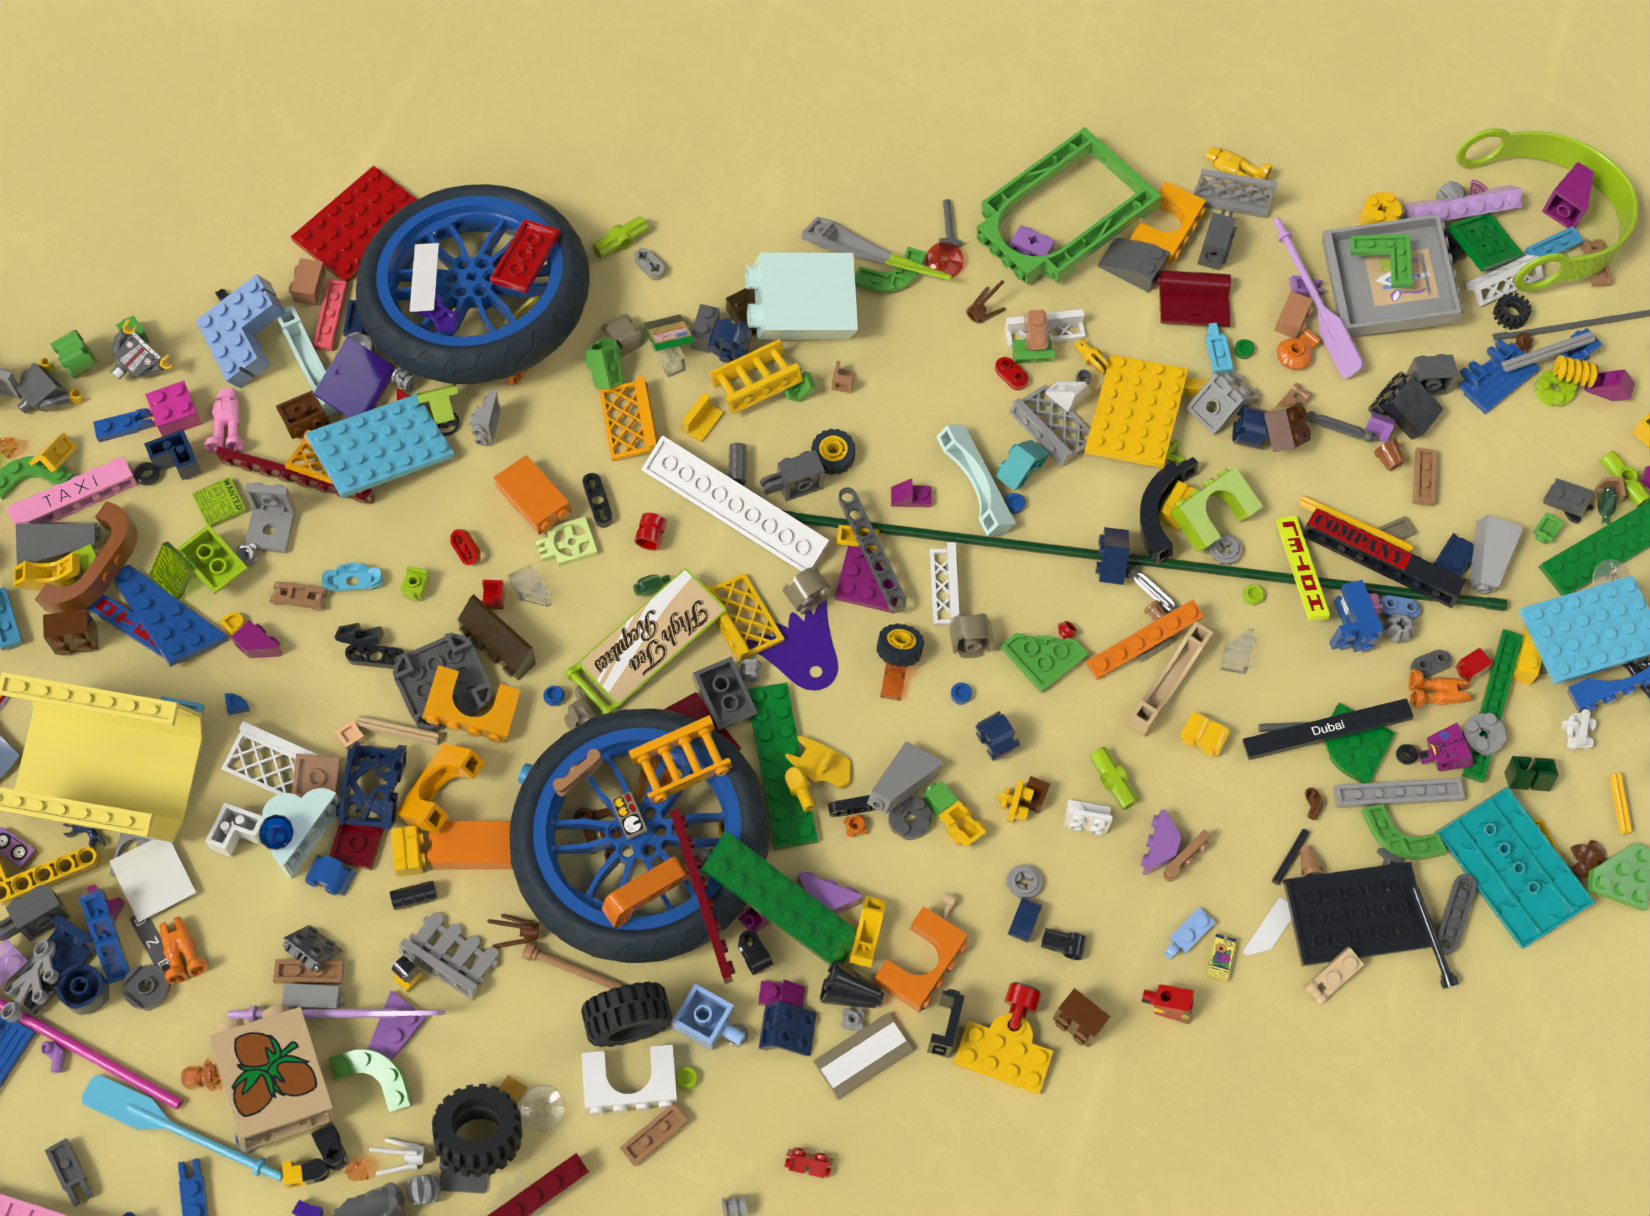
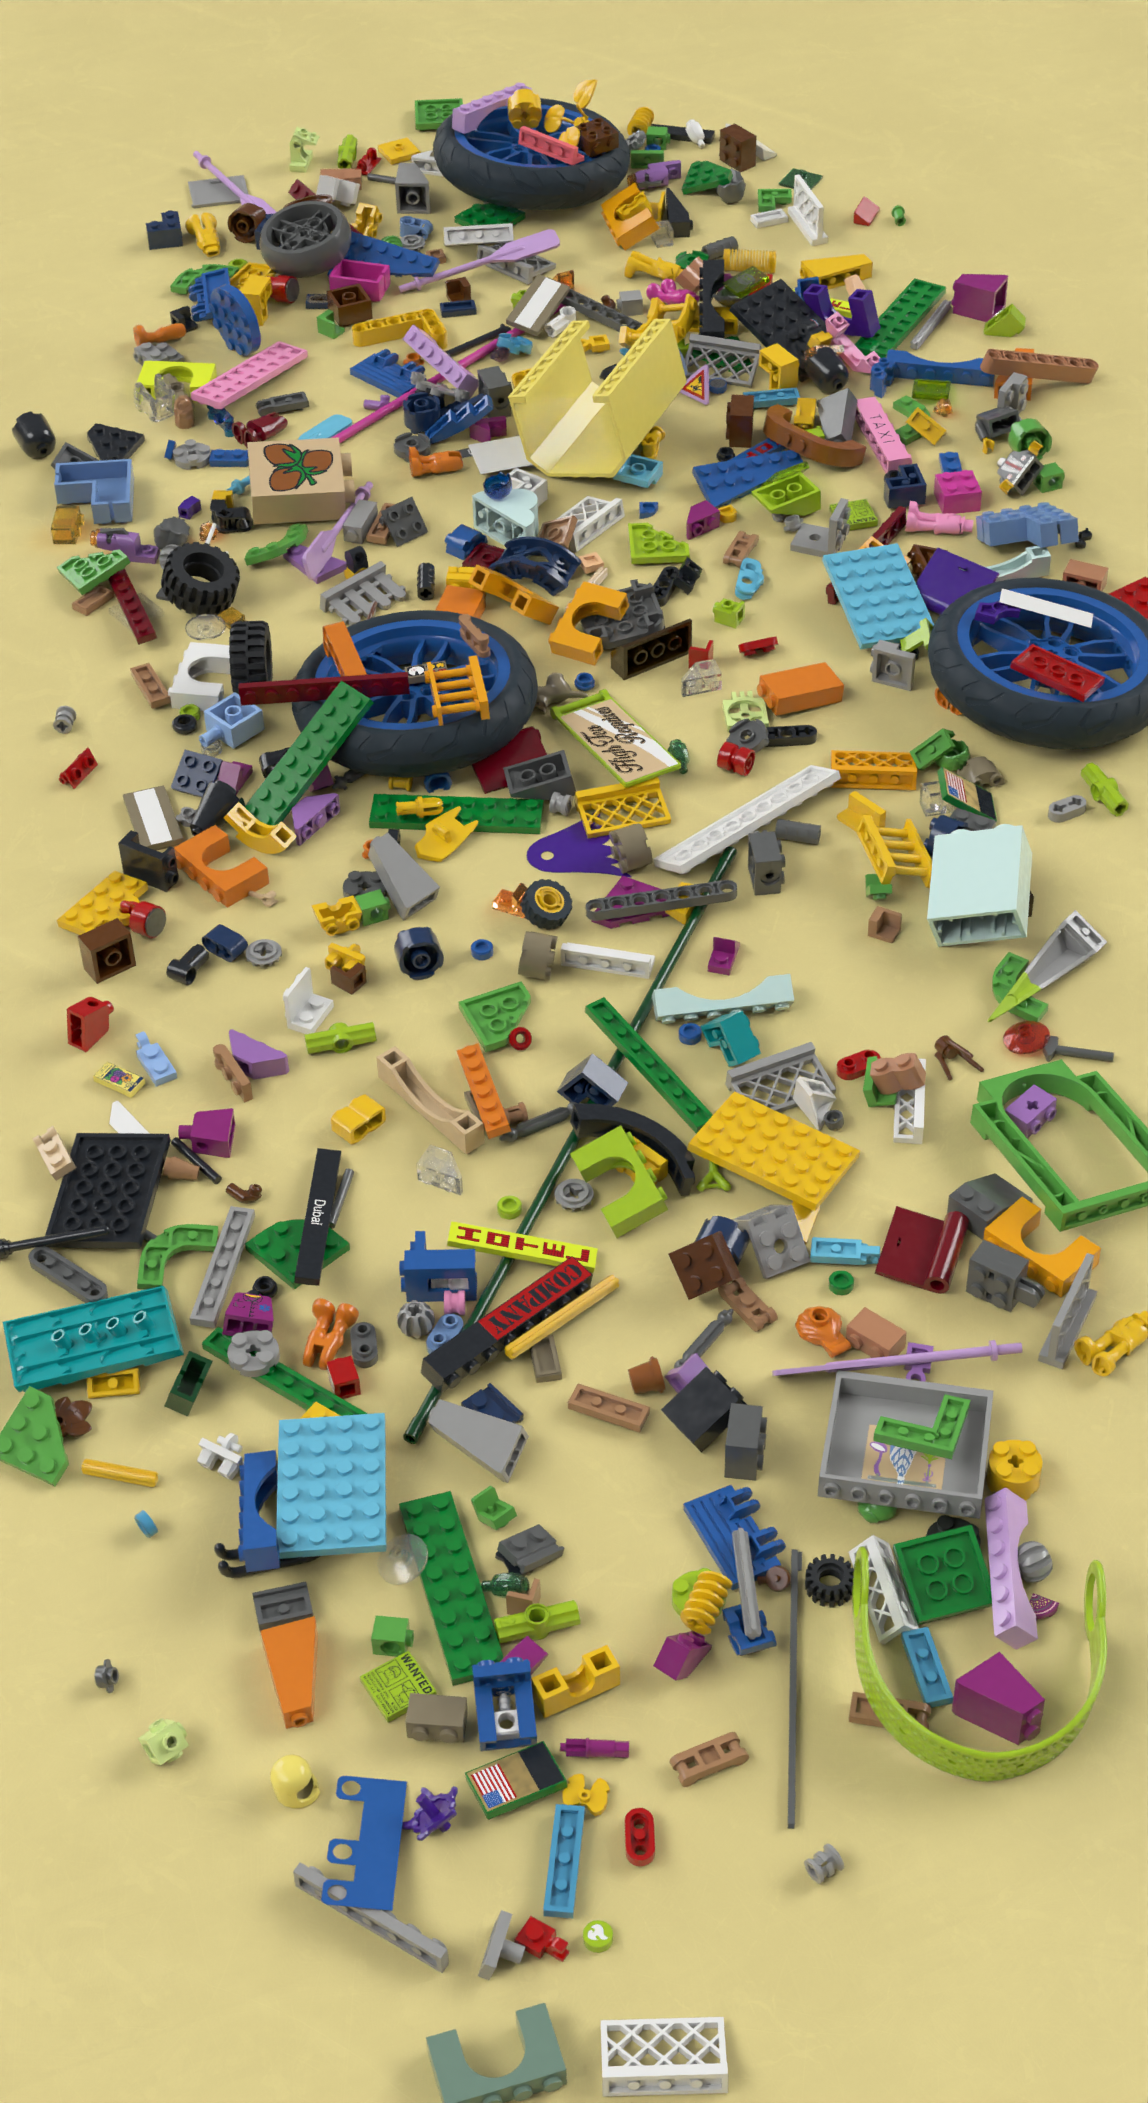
camera: 110 degrees right, 20 degrees down
black wheel [811,428,855,475] -> none
yellow arm [1074,338,1110,374] -> none
none -> black piece [172,714,197,734]
none -> magenta torso [178,1108,236,1158]
none -> dark red piece [232,412,288,448]
none -> green plate [585,997,713,1134]
none -> lime plate [628,523,690,565]
none -> black plate [716,447,735,462]
none -> dark grey plate [726,718,769,753]

